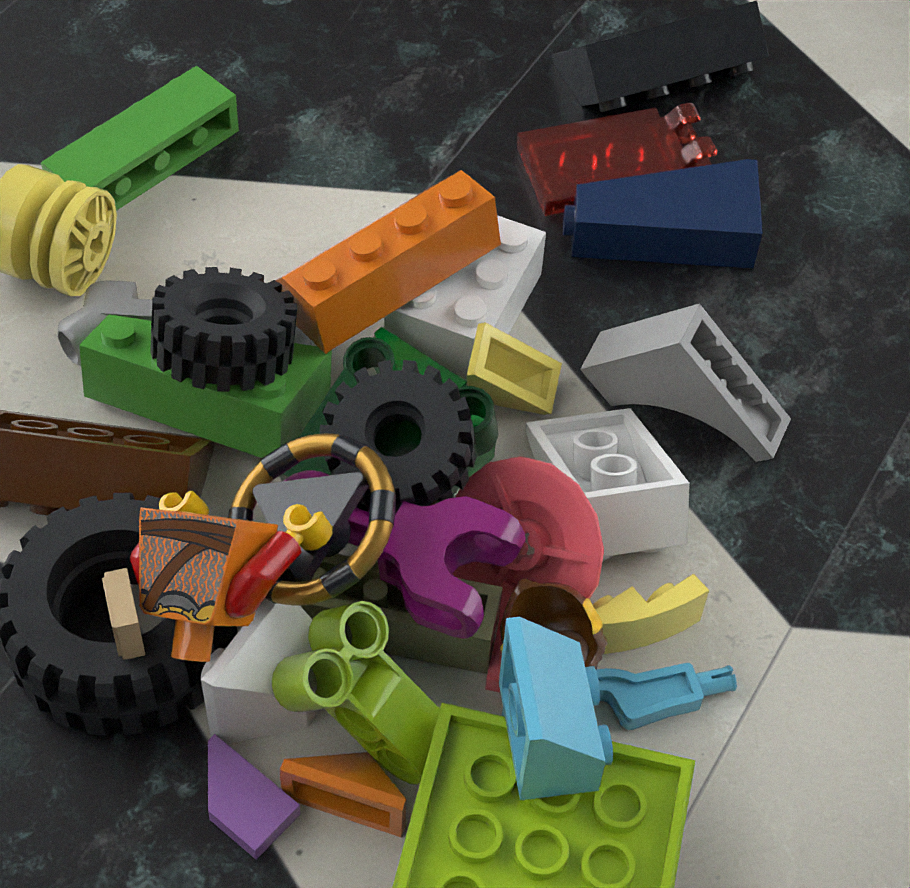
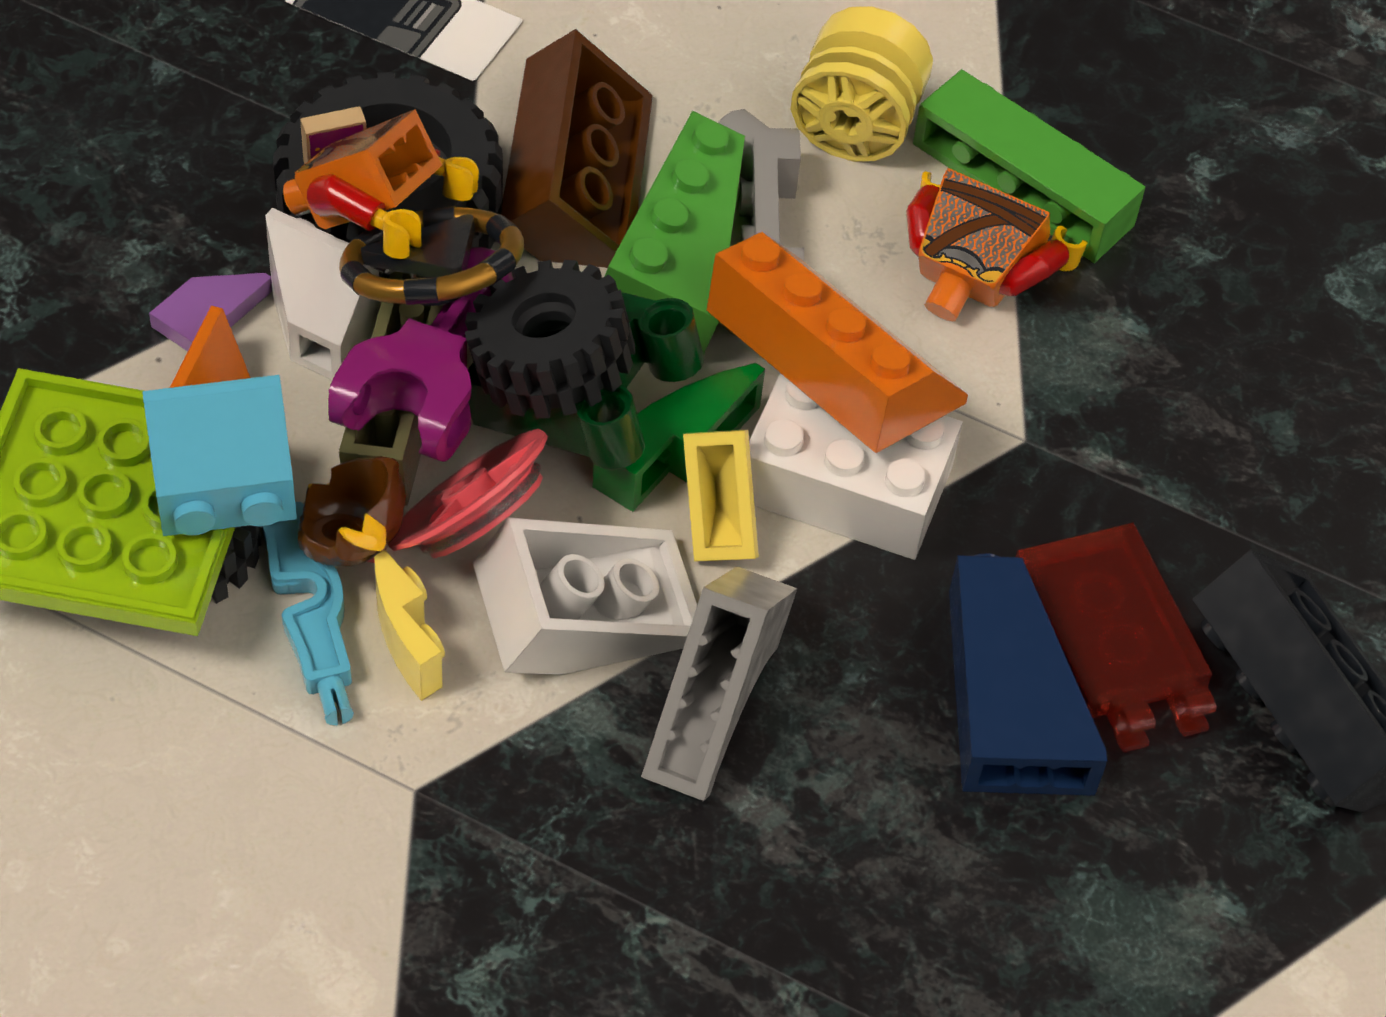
camera: 85 degrees right, 0 degrees up
black tyre [150,267,297,392] -> none
lime piece [272,601,440,785] -> none
none -> torso [906,168,1088,321]

